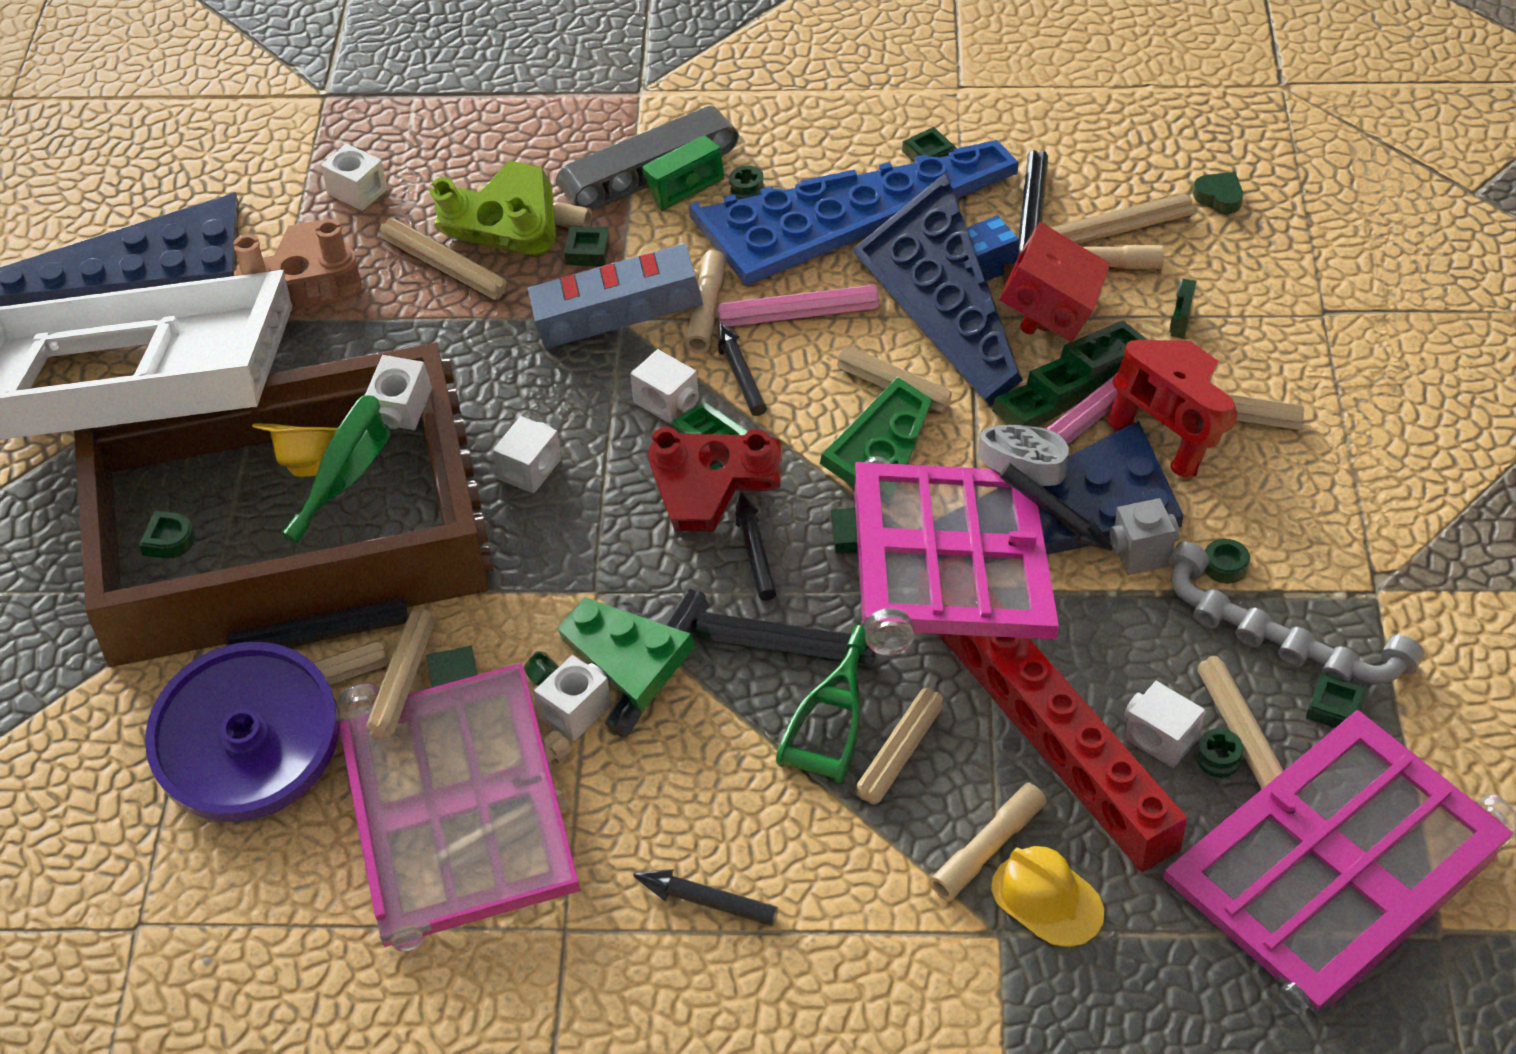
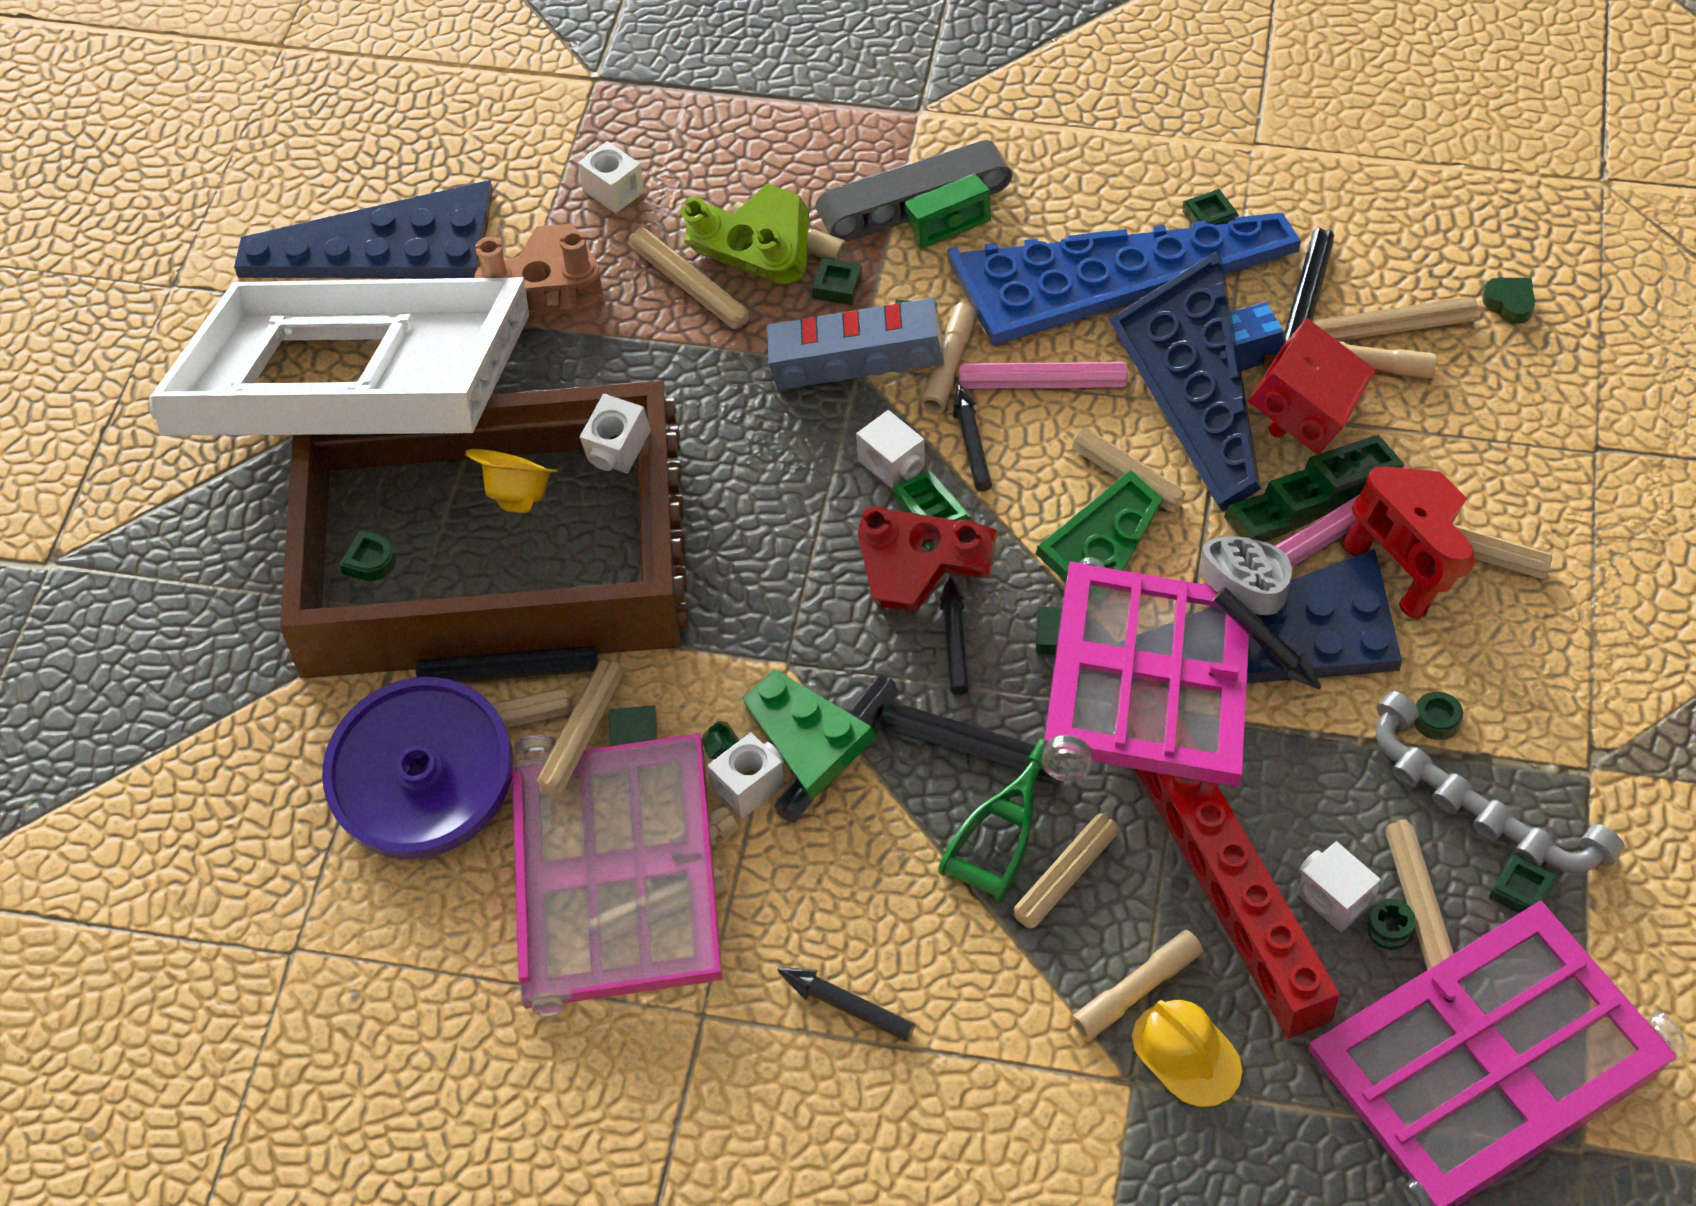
camera: 10 degrees right, 5 degrees up
green piece [282,395,391,544] -> none
white brick [493,416,561,494] -> none
dark green bush [729,165,765,200] -> none
light grey brick [1110,498,1179,575] -> none
dark green tile [1169,278,1197,339] -> none

